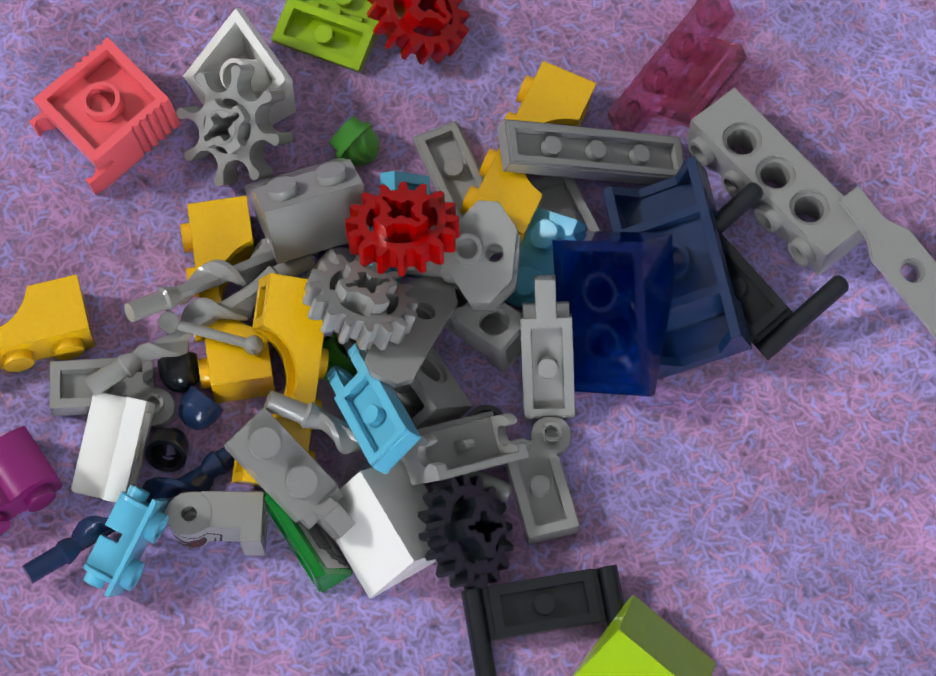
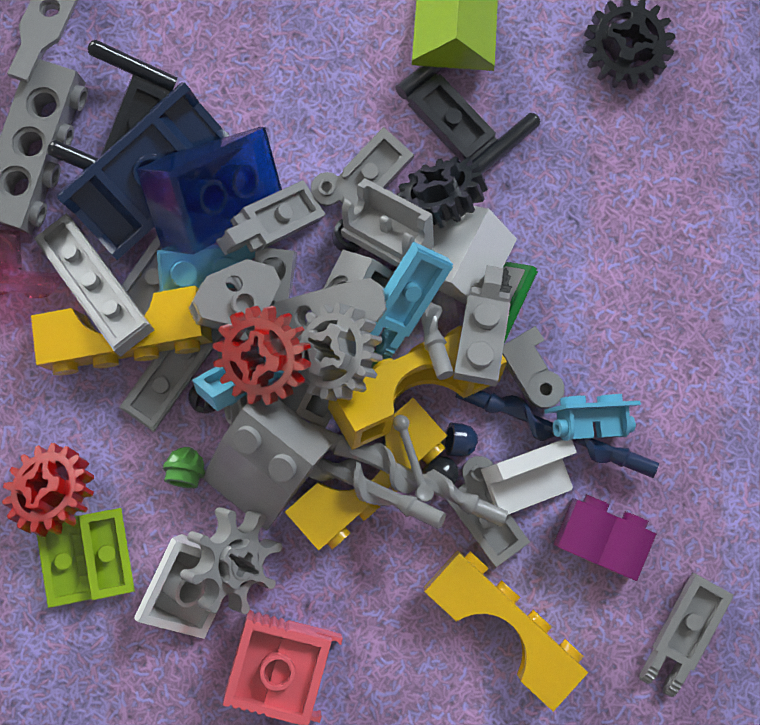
camera: 115 degrees left, 20 degrees up
black hinge [145,427,189,472] -> none

